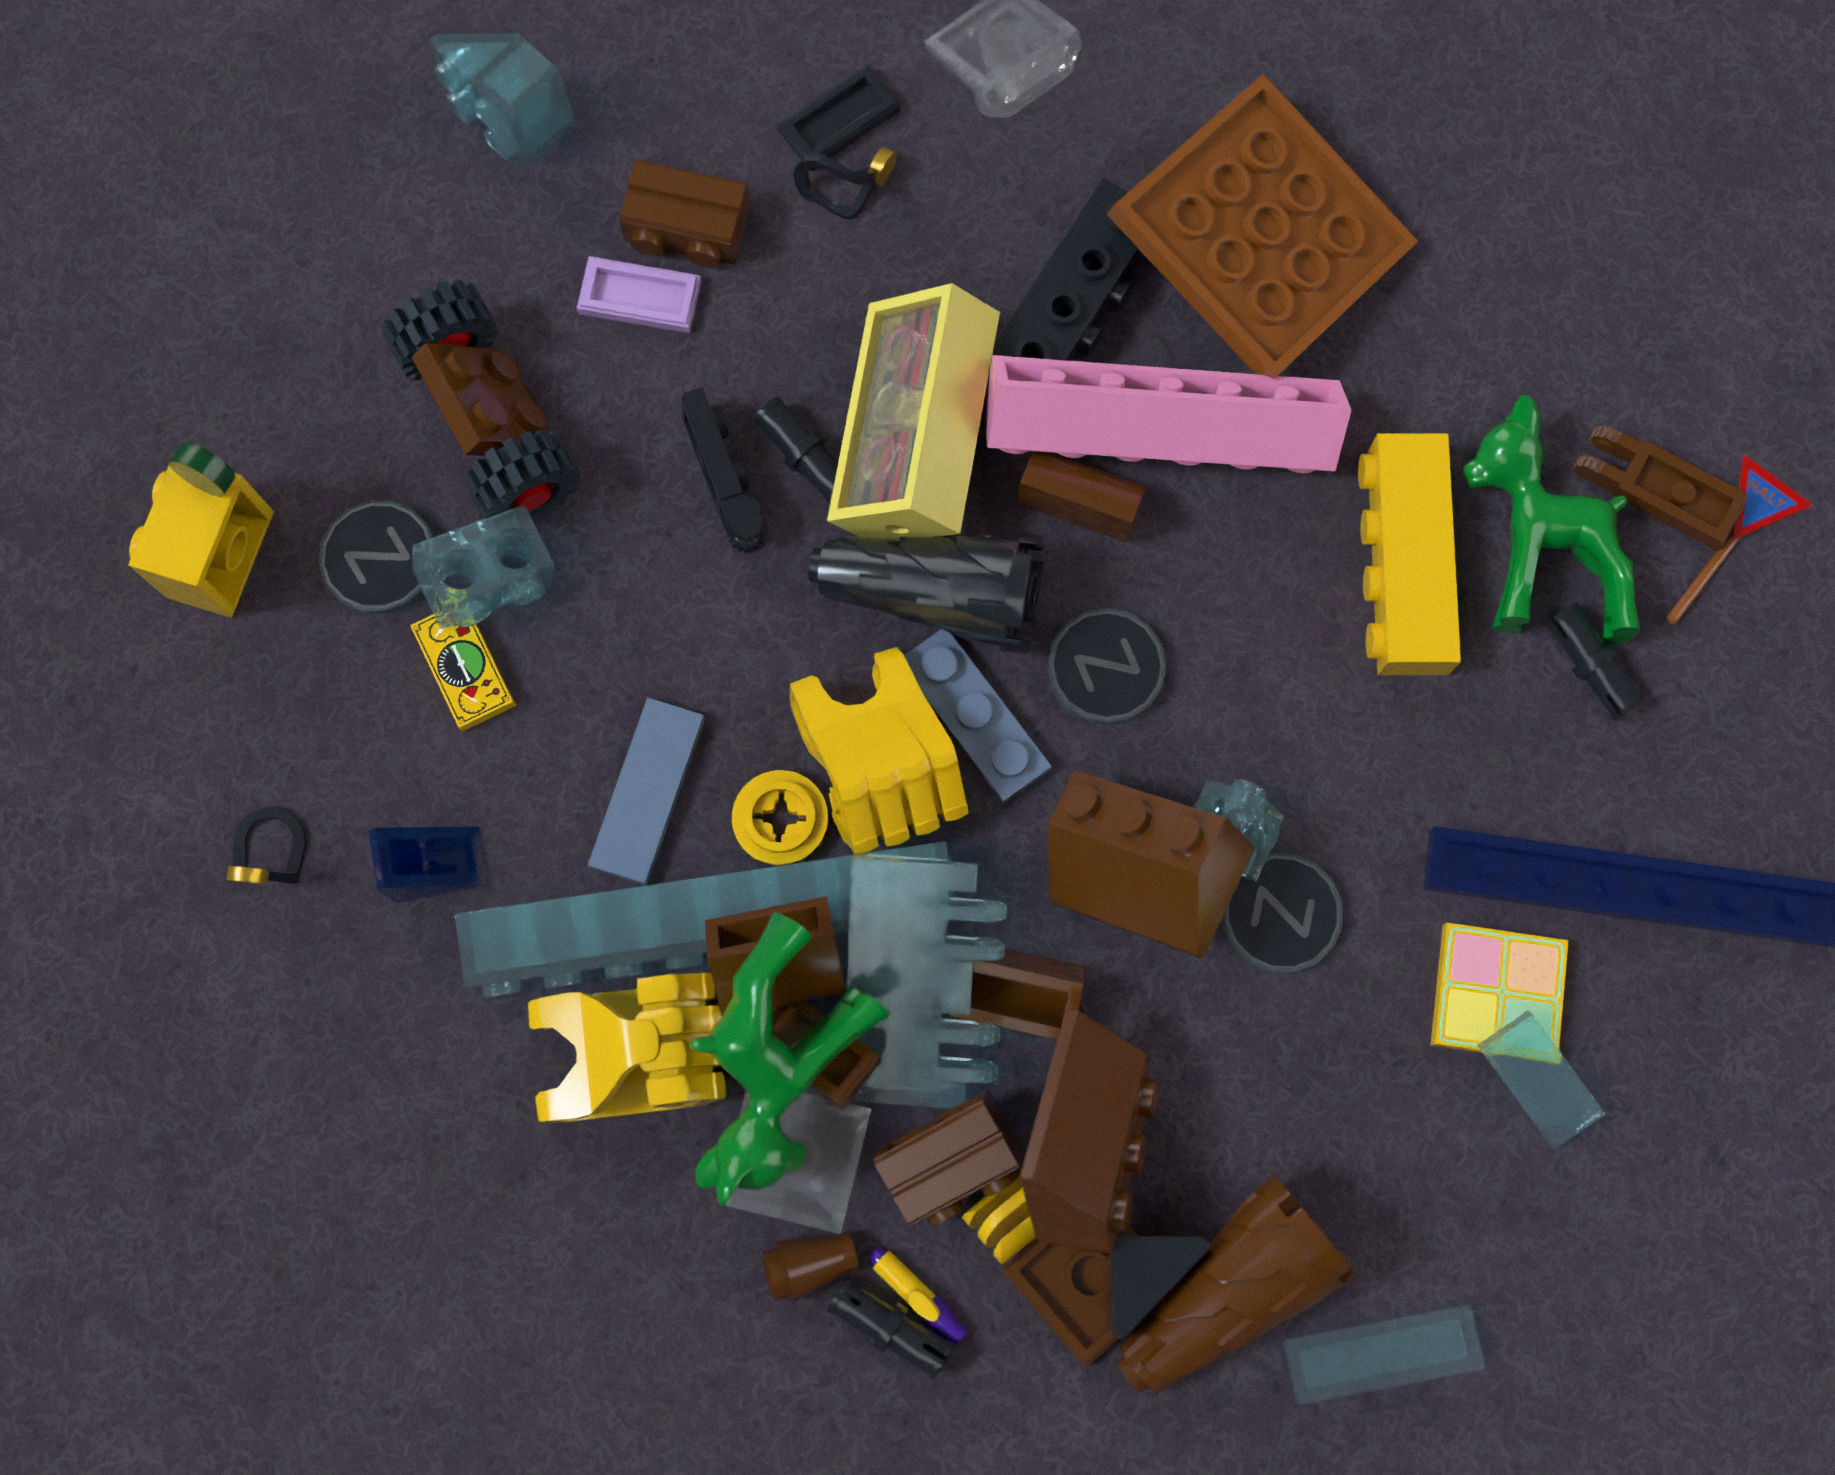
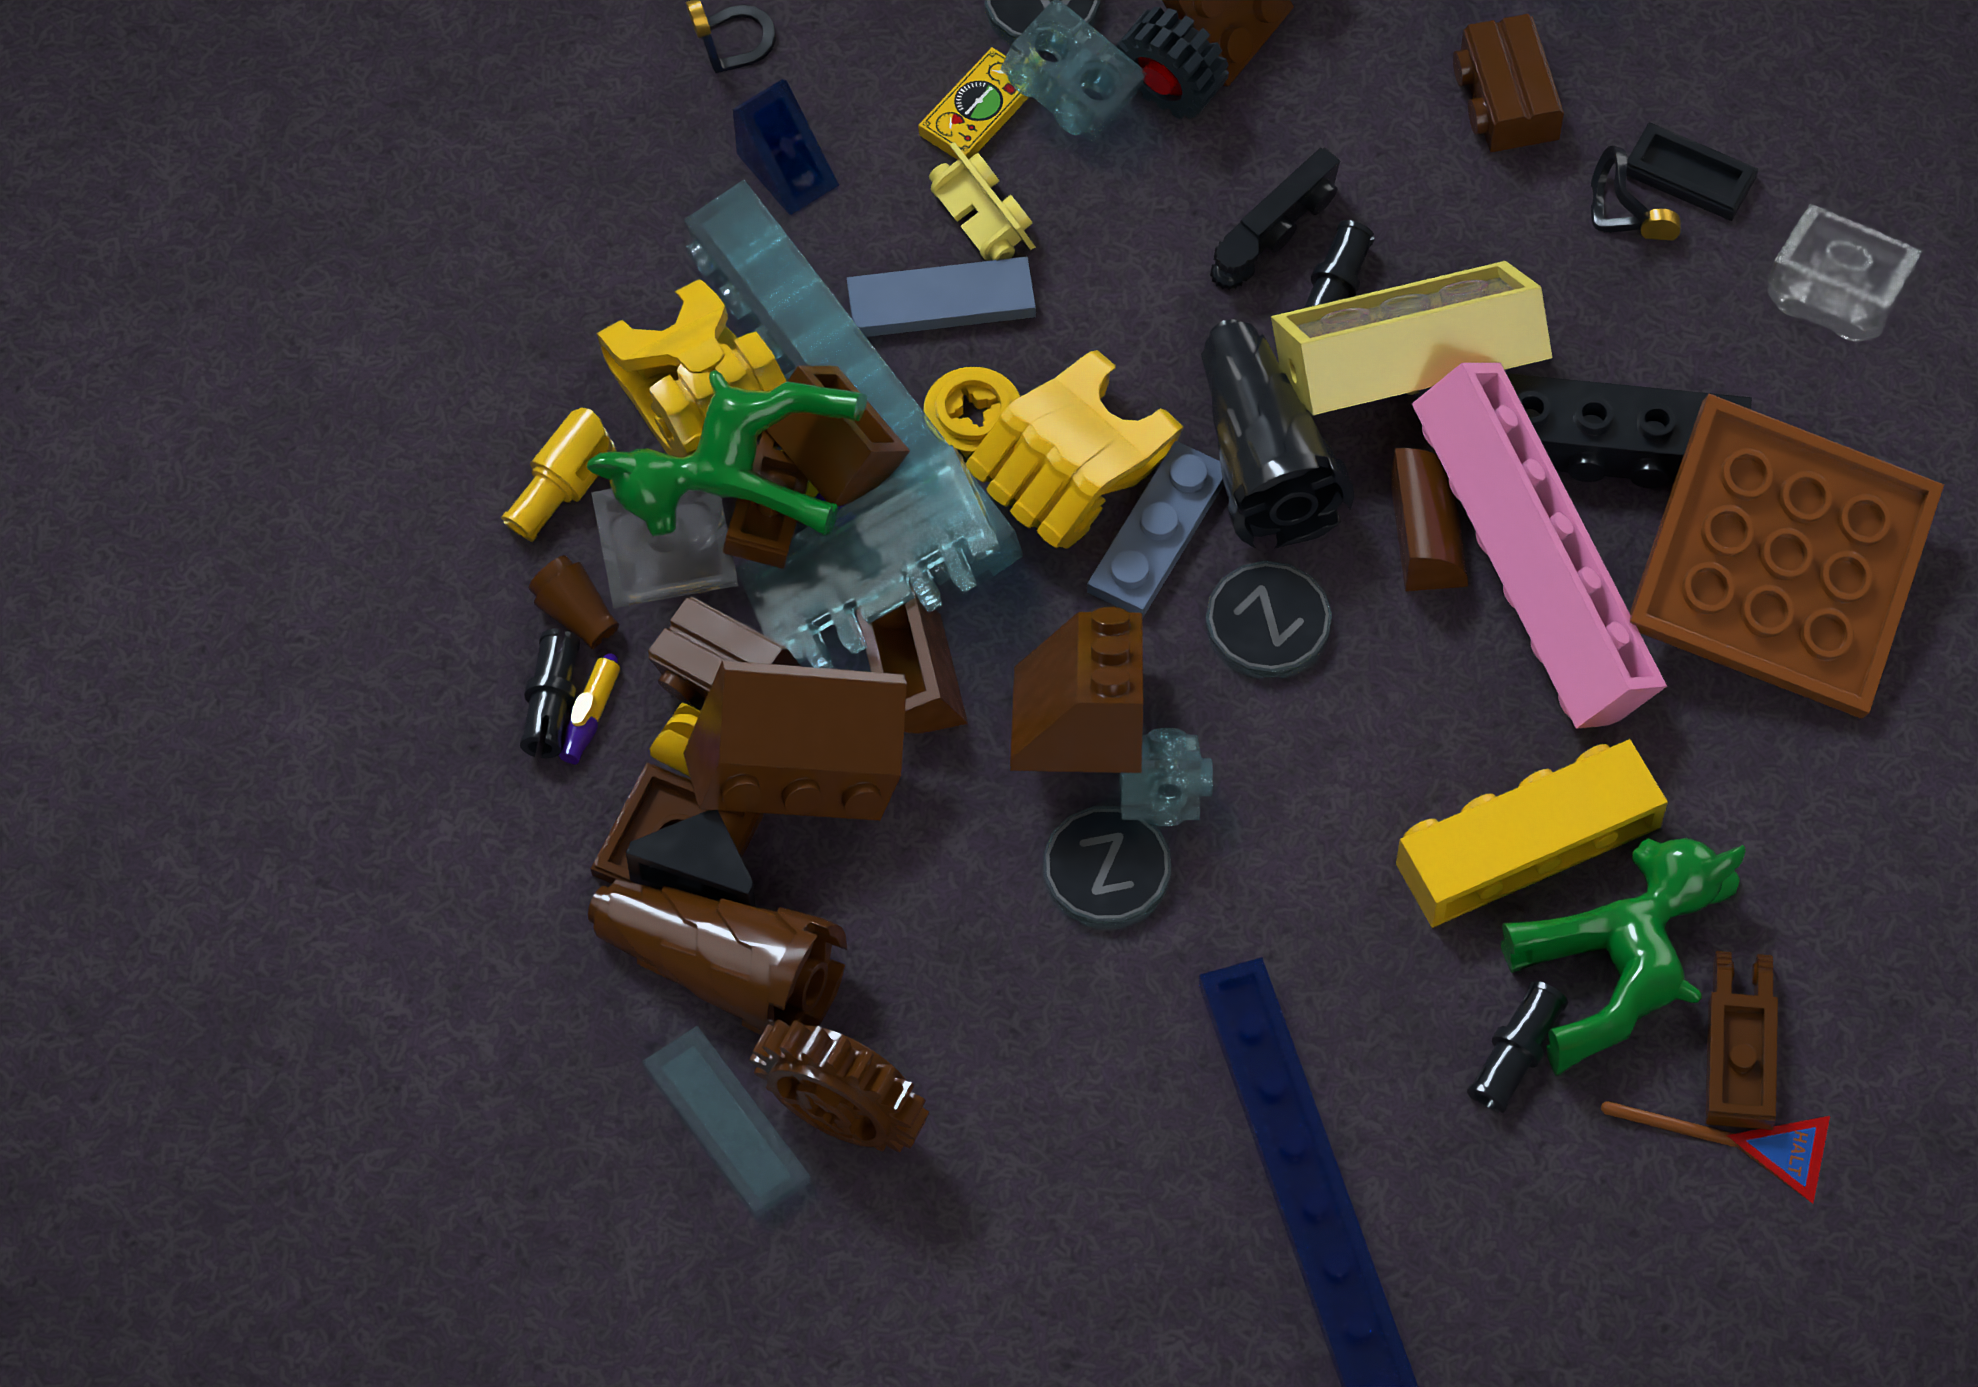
camera: 65 degrees right, 15 degrees down
lavender tile [577,256,701,333] -> none
tile [1431,922,1569,1063] -> none
clear light blue tile [1477,1010,1605,1150] -> none
none -> yellow arm [501,408,617,542]
none -> reddish brown gear [749,1020,929,1152]
none -> light yellow hinge [929,142,1035,261]

